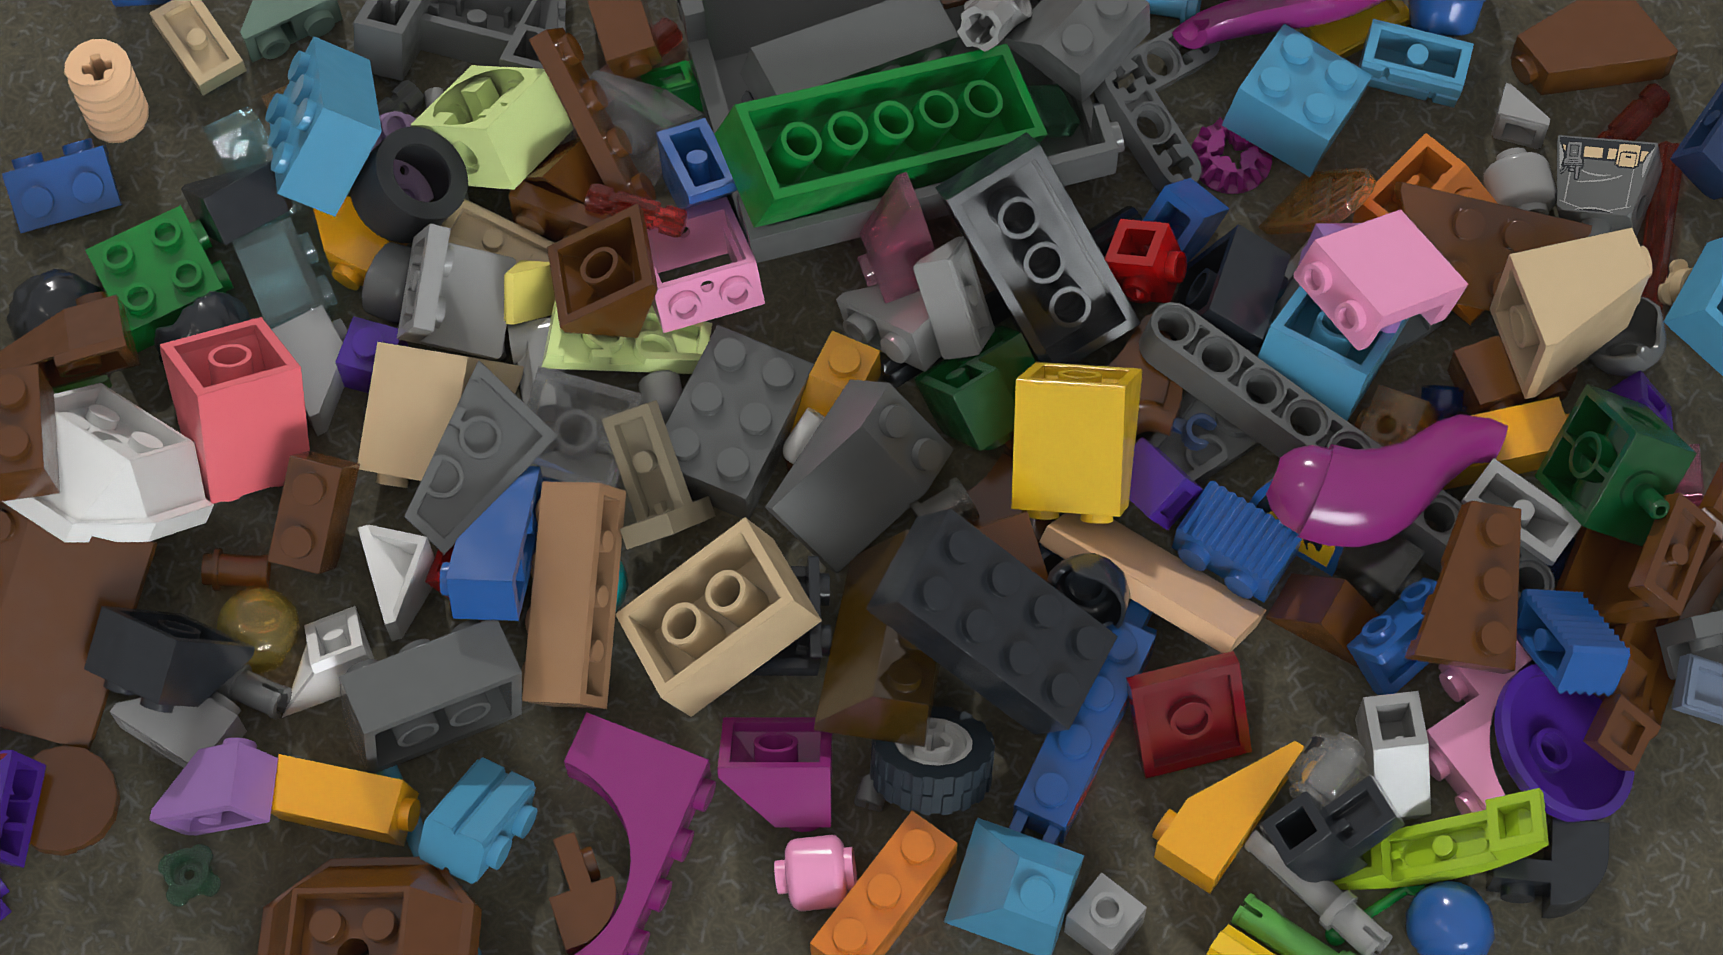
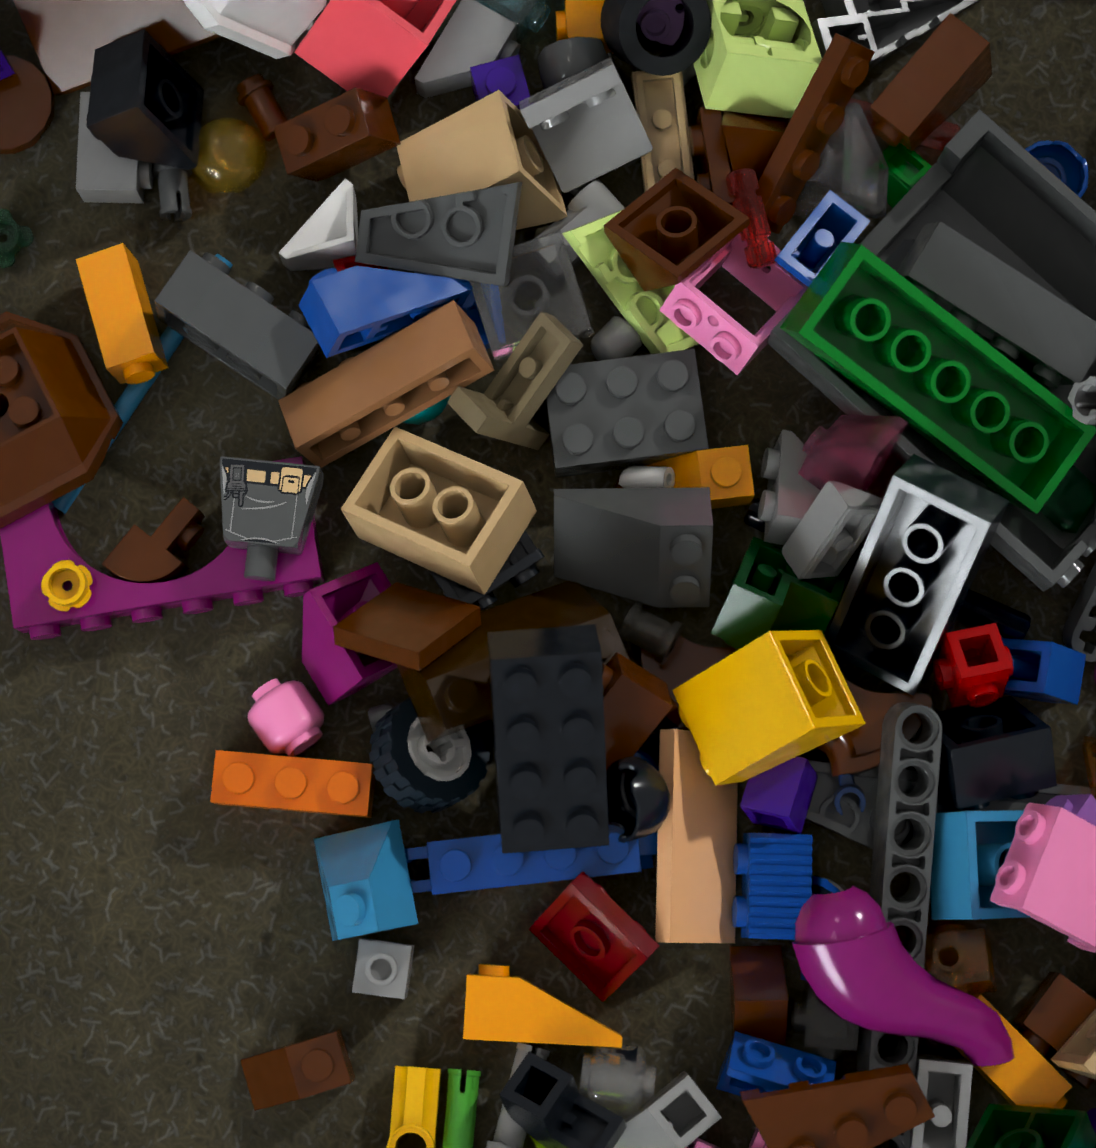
camera: 55 degrees right, 15 degrees up
medium lavender slope [150,738,278,836] -> none
white slope [282,606,374,718] -> none
dark azure brick [417,757,537,884] -> none
light yellow slope [504,260,555,325] -> none
clear blue plate [1416,385,1469,421] -> none
none -> dark grey torso [220,456,324,581]
none -> reddish brown tile [333,582,481,671]

